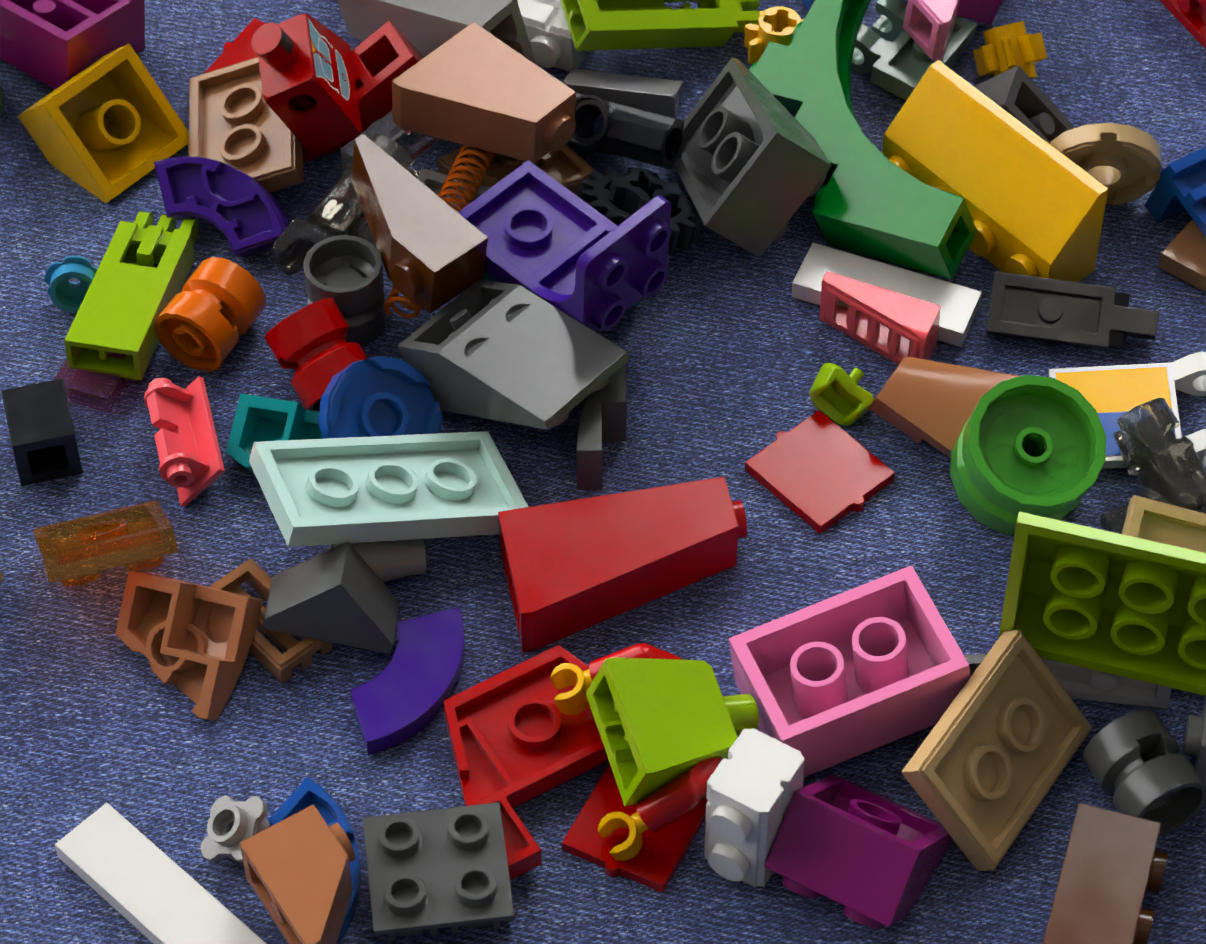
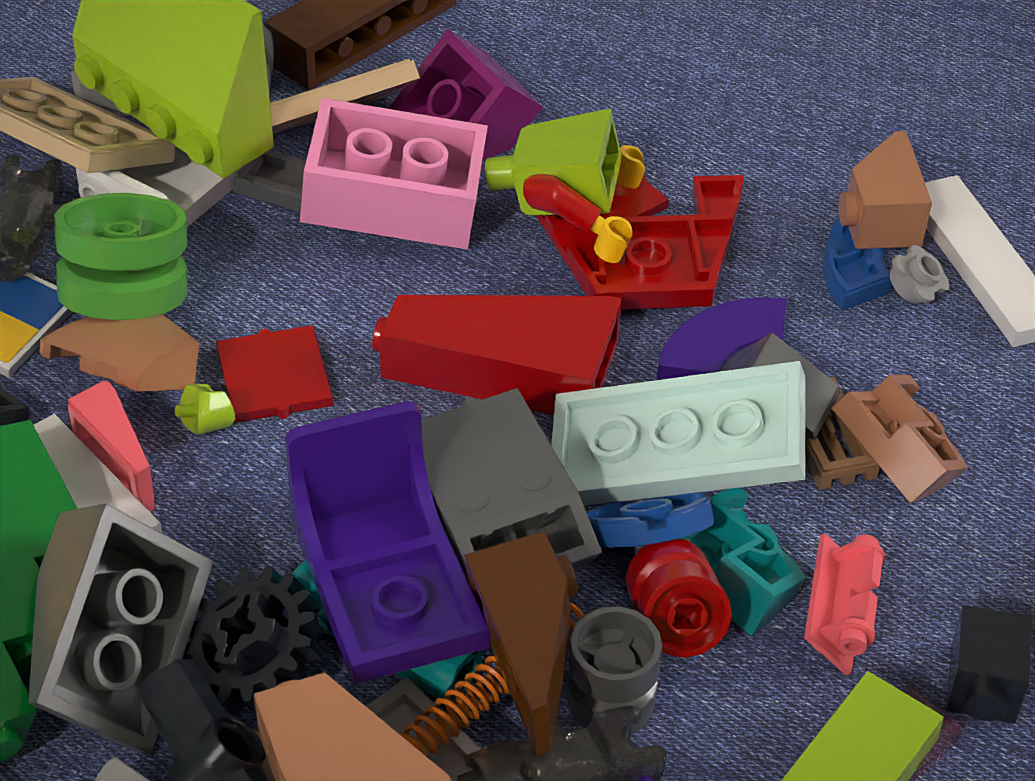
camera: 155 degrees left, 5 degrees down
clear orange plate [32,500,178,587] -> none
orange wheel [154,257,266,372] -> none
dark grey hinge [363,802,515,942] -> none
white brick [704,728,805,887] -> none

